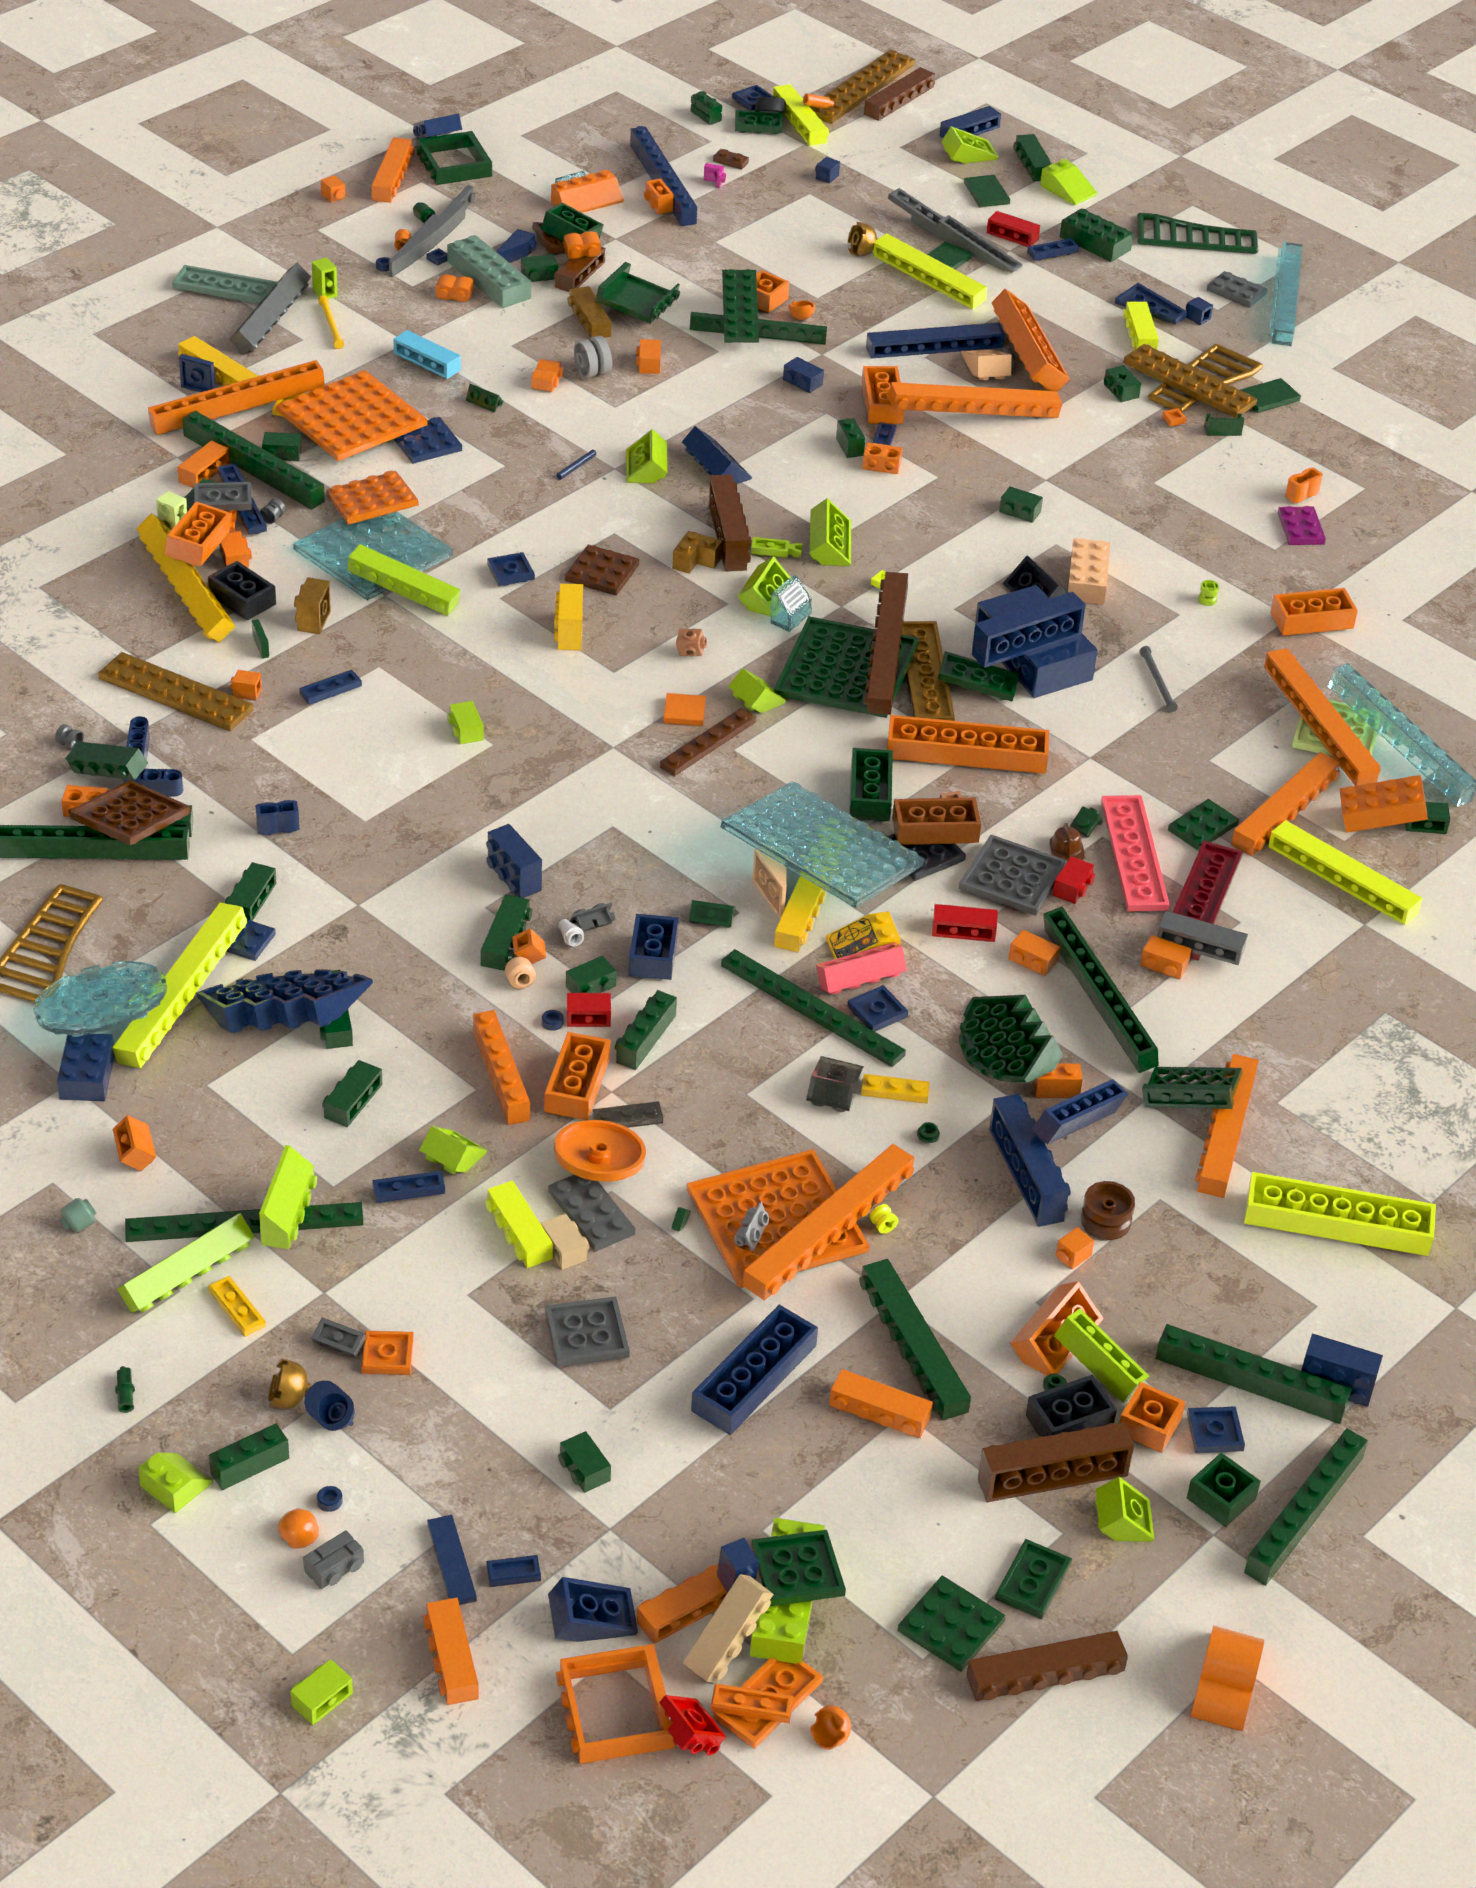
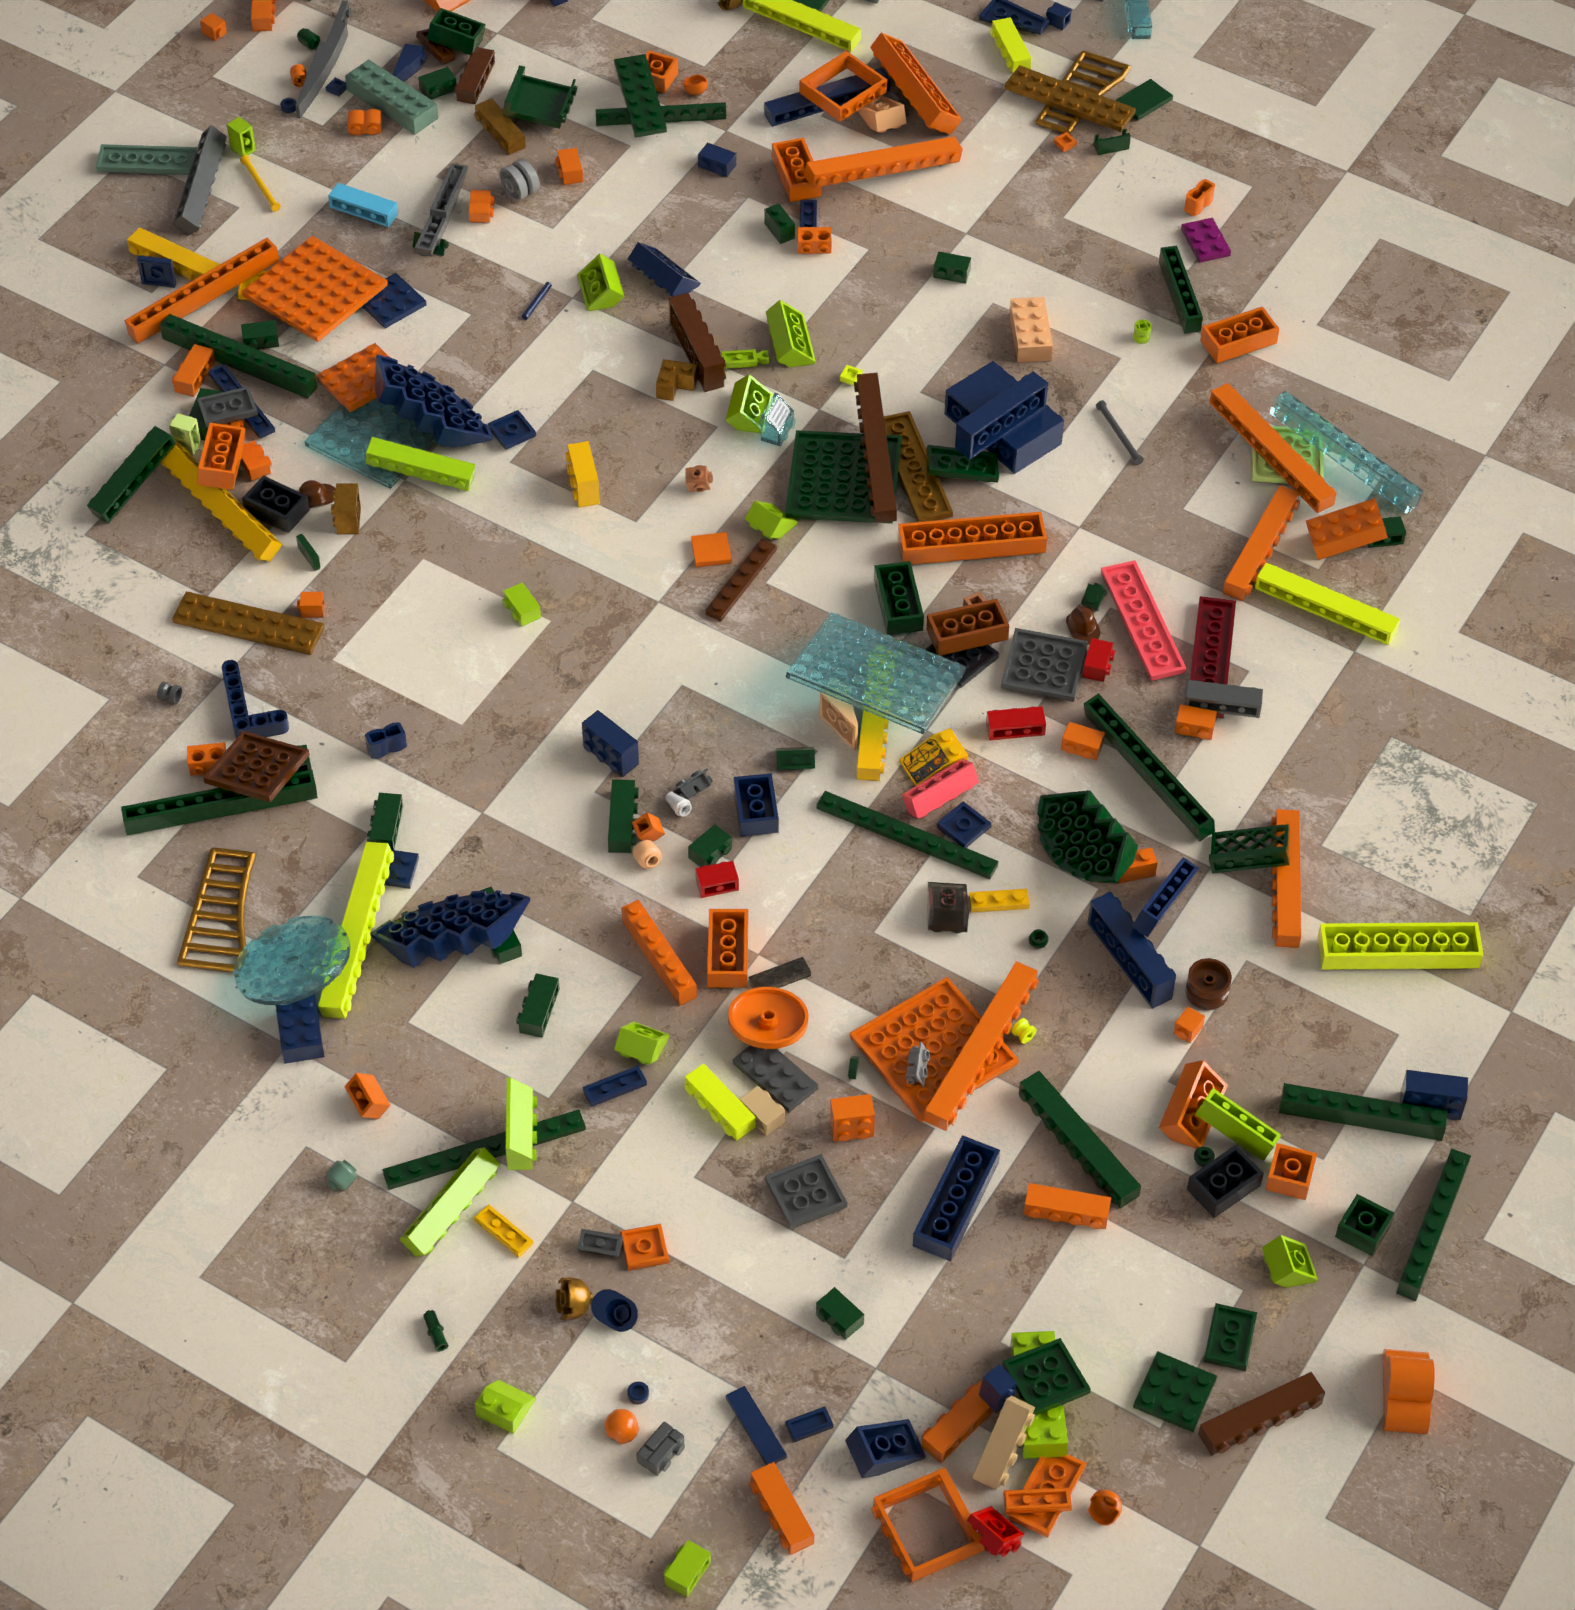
camera: 10 degrees left, 10 degrees up
dark green brick [65,741,148,780] -> none
dark green brick [209,1423,290,1491] -> none
dark grey wheel [260,499,286,524] -> none
dark blue plate [299,670,362,705] -> none
dark blue tile [542,1010,564,1031] -> none
orange brick [564,231,601,259] -> none
reddish brown plate [565,544,639,596] -> none
dark green brick [615,990,677,1070] -> none
reddish brown brick [978,1422,1134,1503] -> none
black slope [1002,555,1069,599] -> none
dark green brick [1103,365,1141,402] -> none
dark green plate [1168,799,1239,851] -> none
dark blue plate [1187,1406,1245,1453] -> none
none -> dark green brick [87,426,176,524]
none -> reddish brown piece [299,480,336,508]
none -> dark blue brick [375,354,493,448]
none -> dark grey slope [414,163,468,256]
none -> orange window [799,51,887,122]
none -> orange brick [830,1094,875,1142]
none -> dark green brick [1159,245,1203,334]

